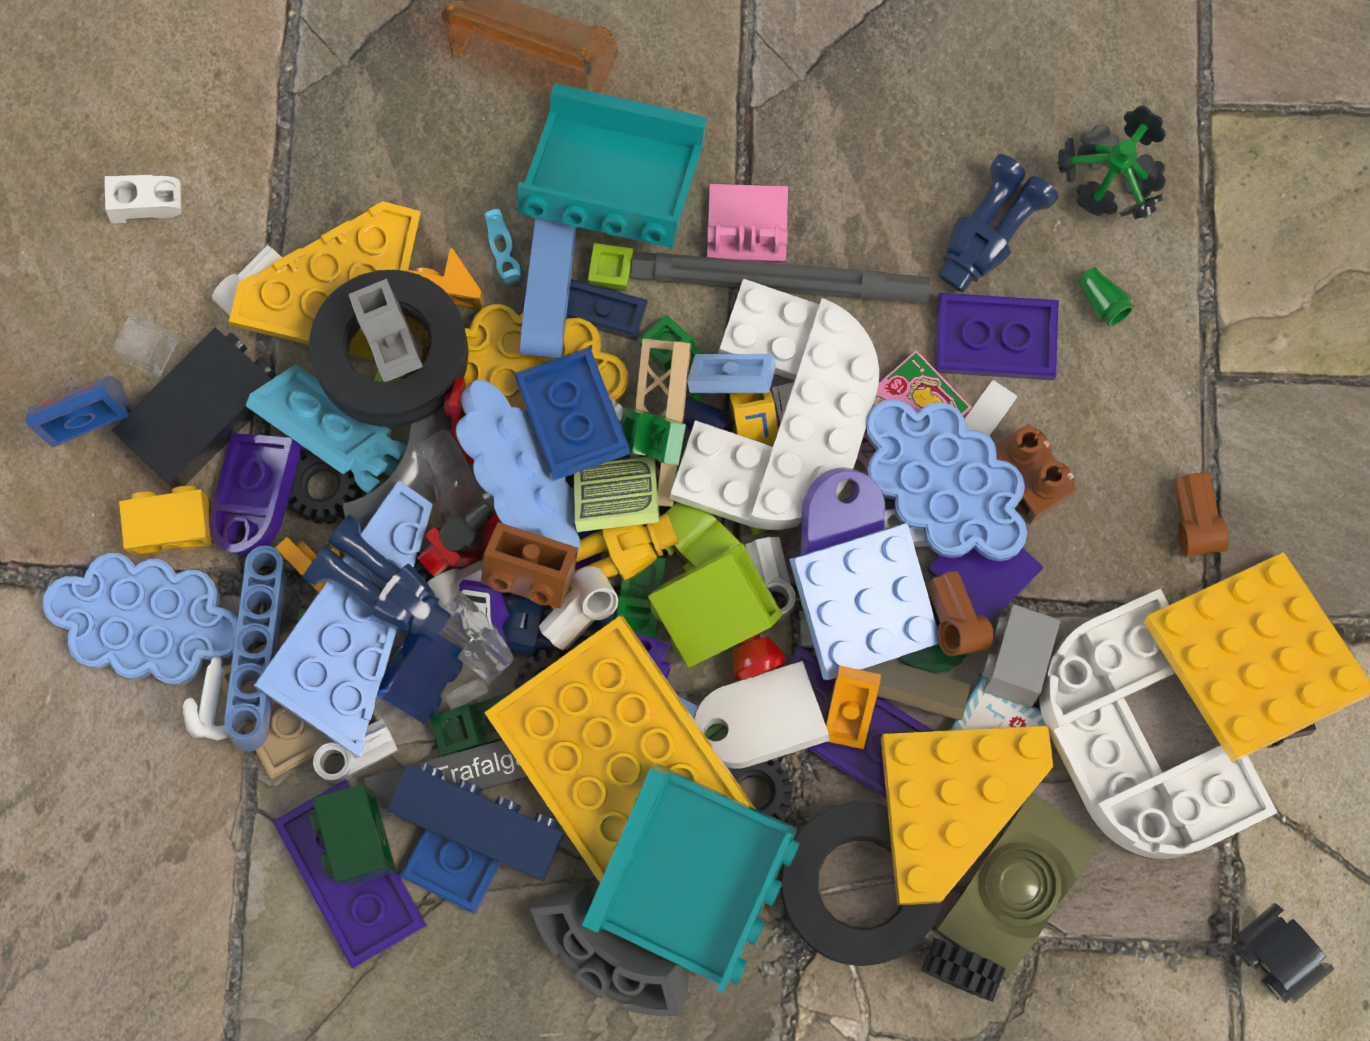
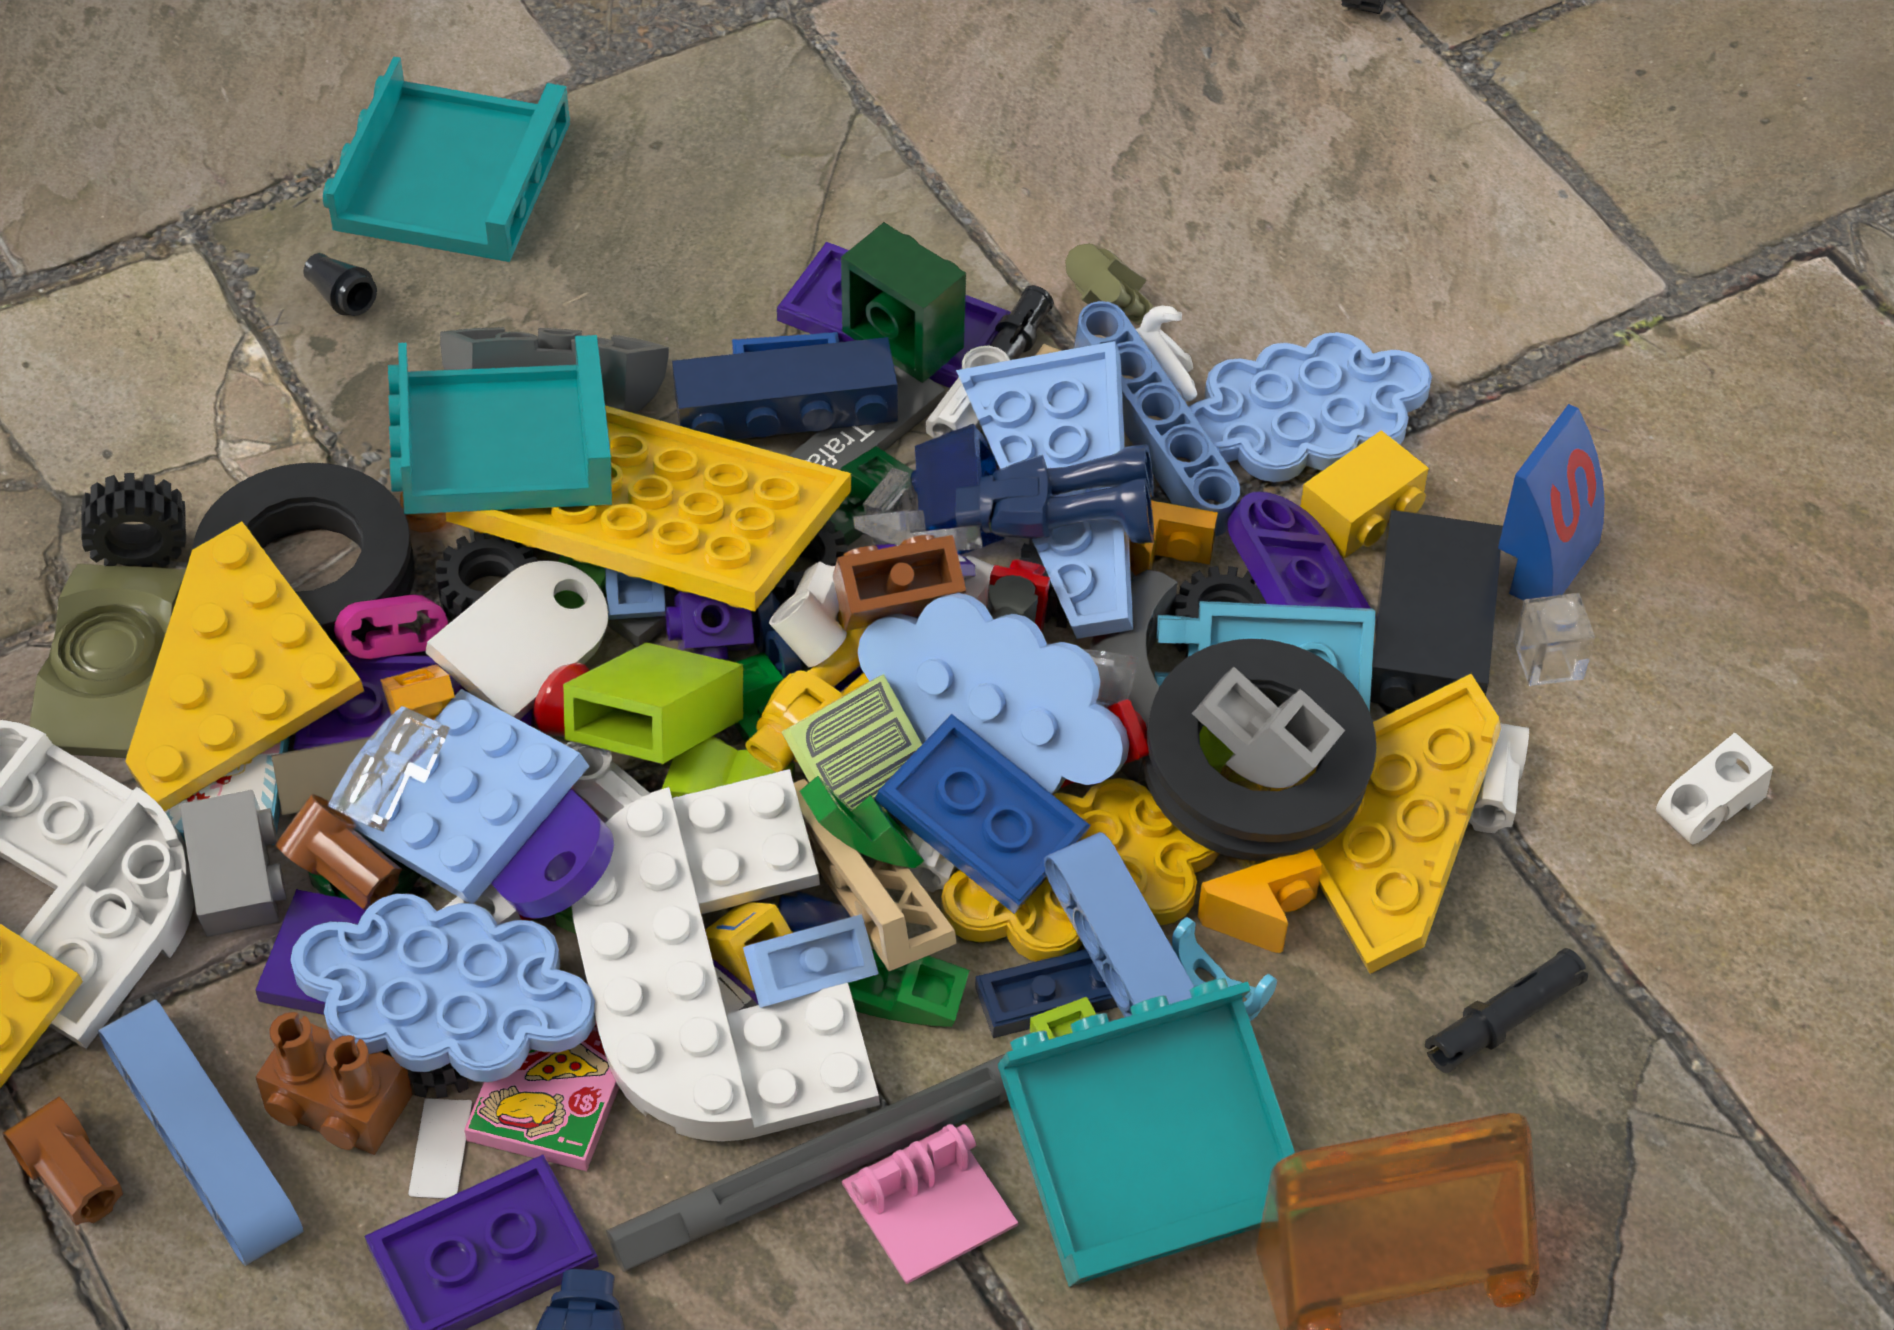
camera: 145 degrees right, 25 degrees down
none -> medium blue beam [98,999,304,1266]
none -> clear slope [328,706,450,832]
none -> dark pink beam [334,595,448,659]
none -> black pin [989,285,1054,360]
none -> olive arm [1065,243,1153,325]
none -> black pin [1425,948,1588,1073]

